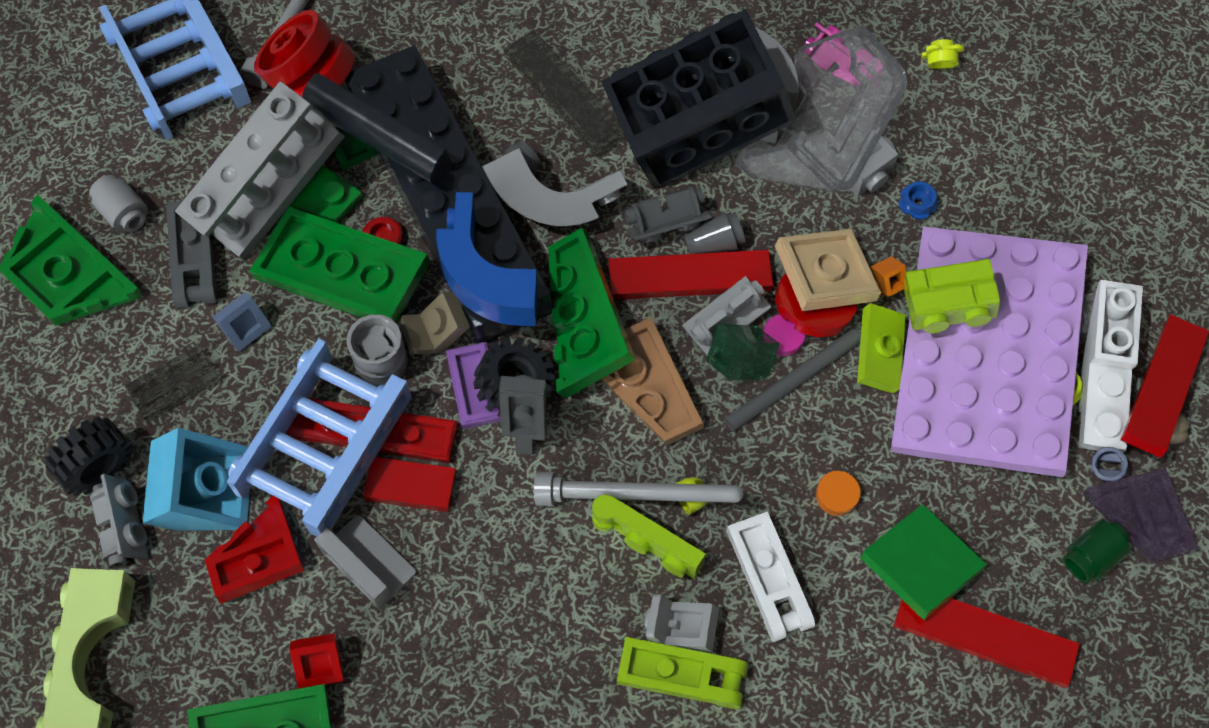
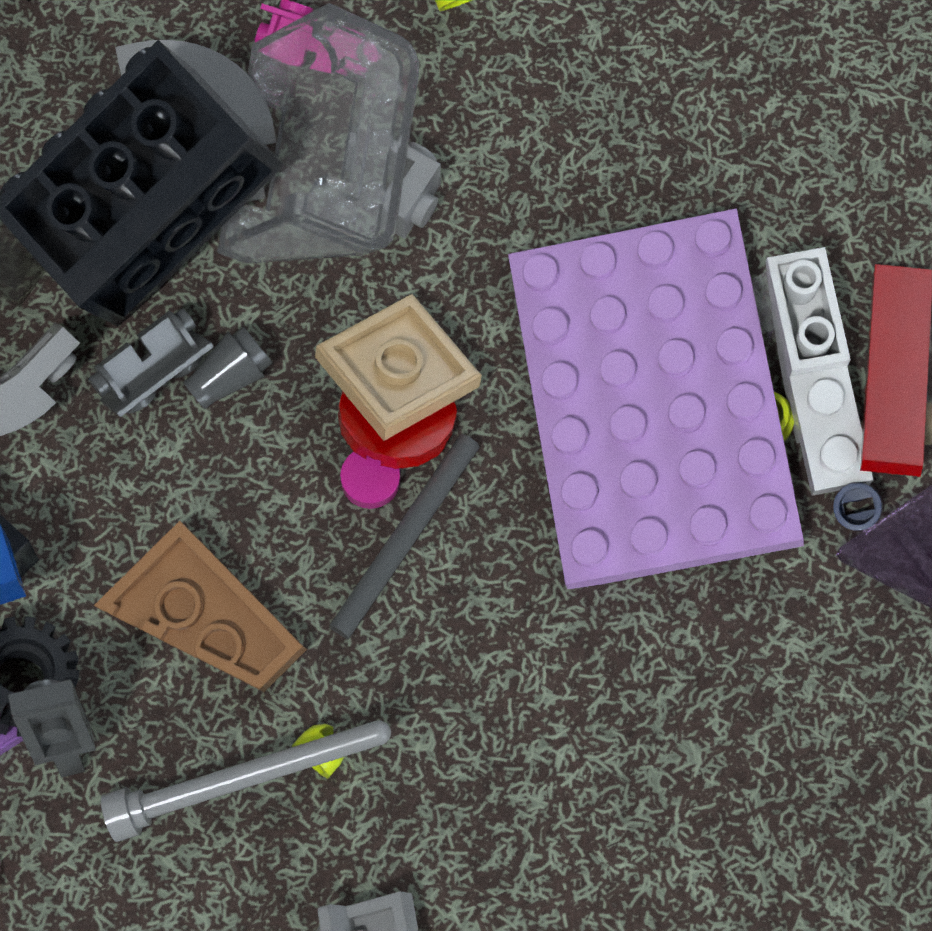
camera: 20 degrees left, 5 degrees up
green wing [548,228,636,399] -> none
lime plate [592,494,706,579] -> none
red tile [609,250,773,300] -> none
light grey hinge [682,276,771,357] -> none
clear green panel [706,324,780,380] -> none
white plate [726,511,815,642] -> none
orange tile [816,471,860,516] -> none
lime plate [857,303,906,393] -> none
green tile [860,504,987,620] -> none
orange piece [870,256,907,297] -> none
red tile [893,598,1080,688] -> none
blue plate [899,181,938,220] -> none
lime brick [904,259,1000,333] -> none
dark green brick [1063,520,1130,584] -> none

